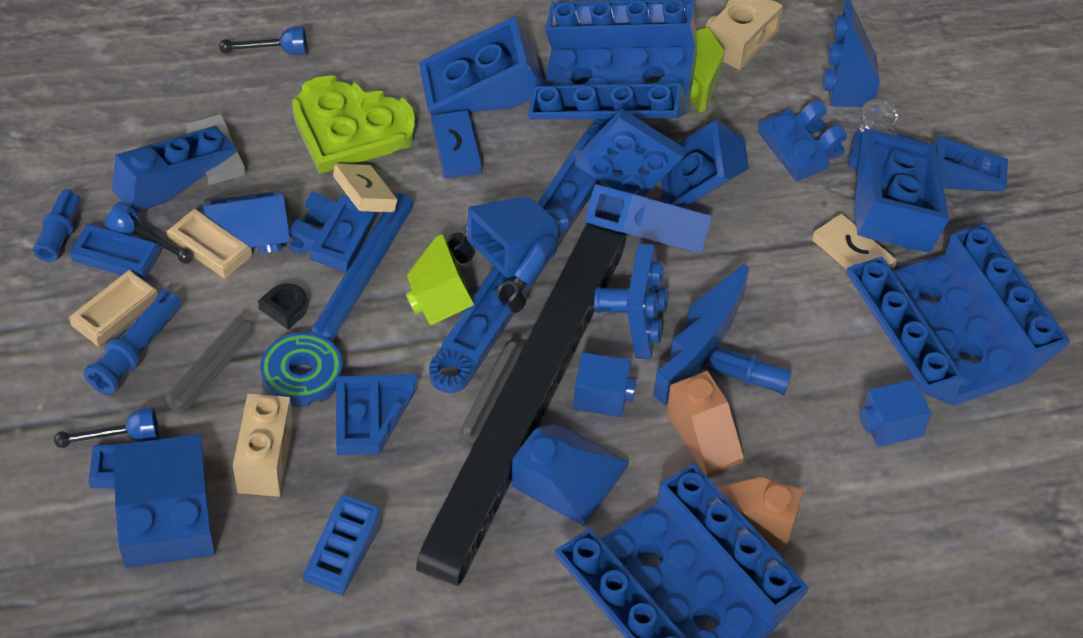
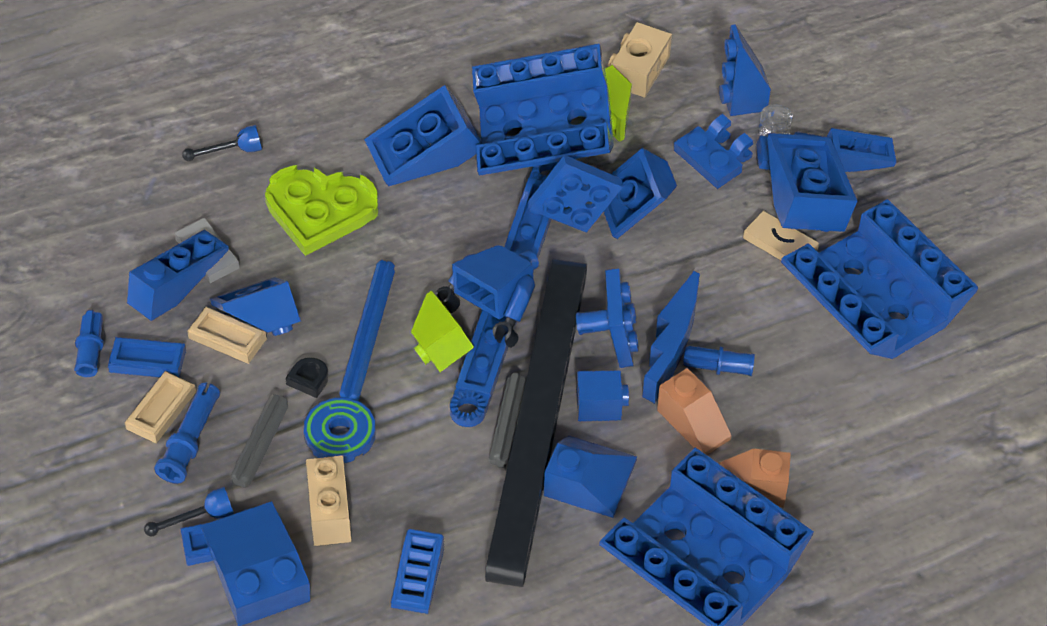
camera: 10 degrees left, 0 degrees up
hinge [105,202,193,264] -> none
blue plate [289,191,377,272] -> none
tan tile [333,164,397,212] -> none
blue wing [336,374,417,455] -> none
blue tile [431,110,481,178] -> none
blue slope [585,184,712,254] -> none
blue brick [860,379,932,447] -> none

